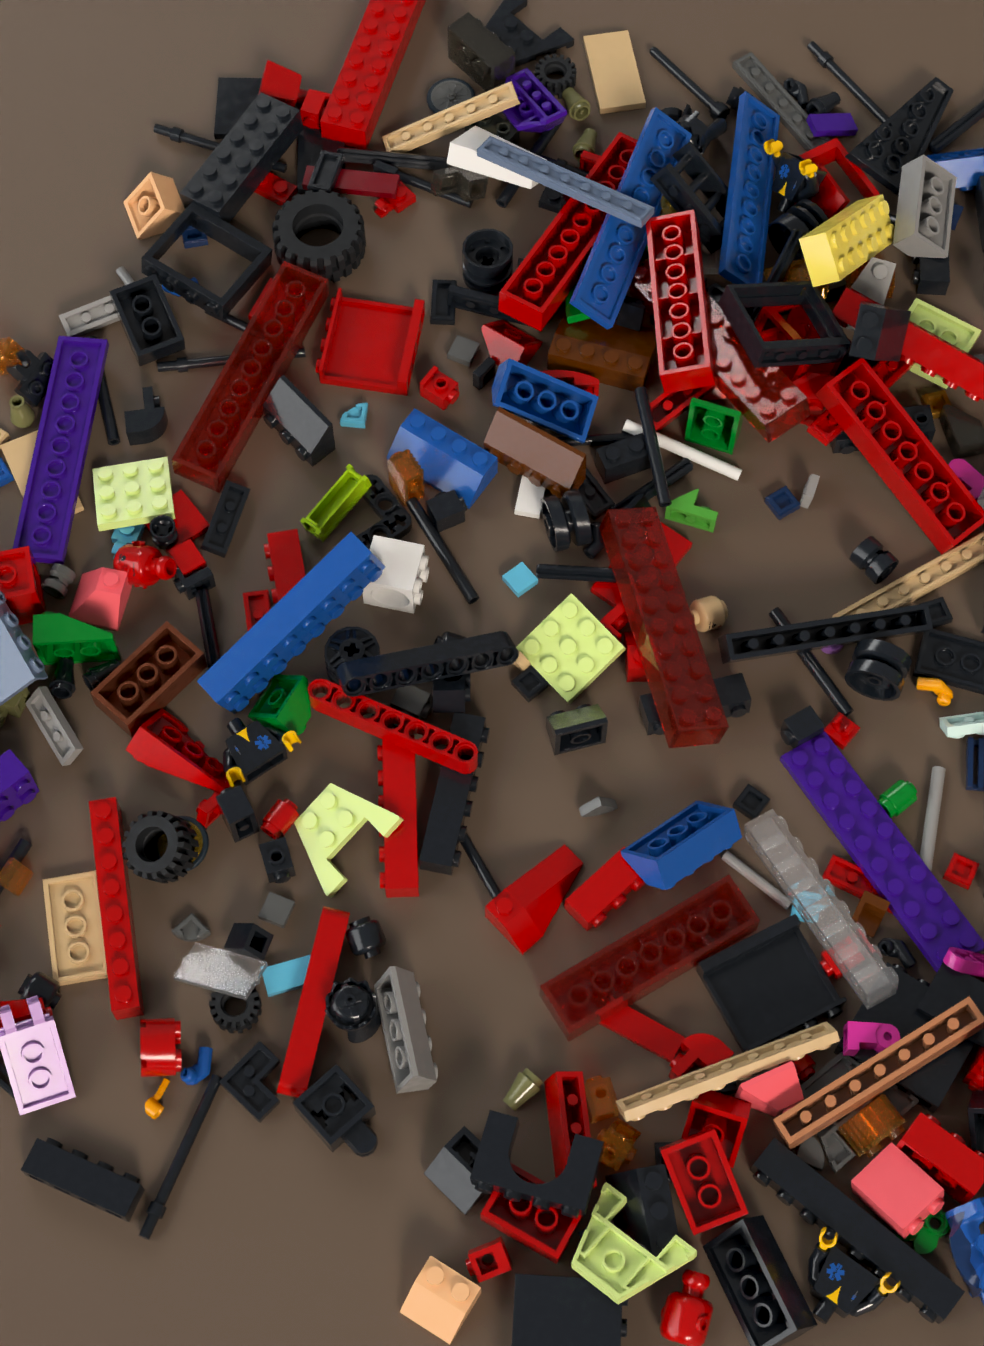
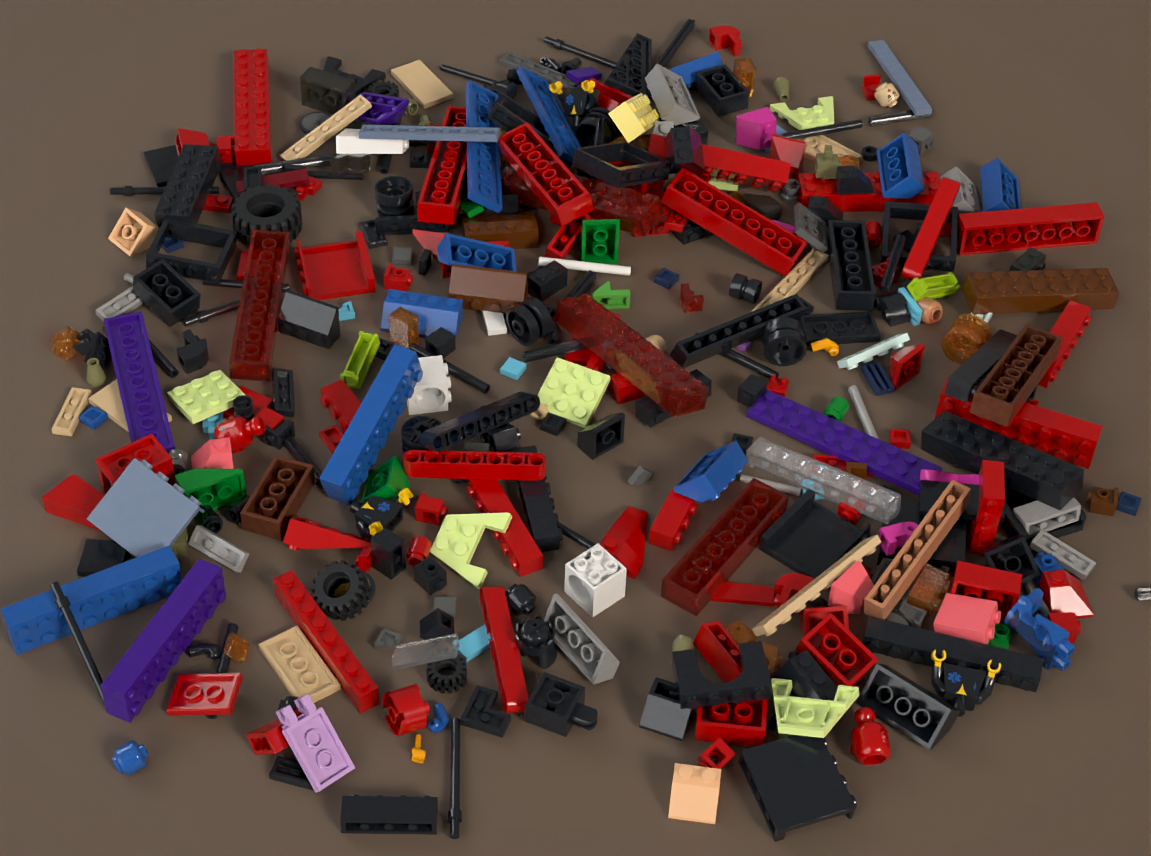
camera: 25 degrees left, 20 degrees down
black piece [634,387,672,507] -> none
light grey tile [799,474,820,509] -> none
none -> red brick [415,492,448,526]
none -> white brick [564,544,627,618]
none -> clear red bracket [679,283,704,313]

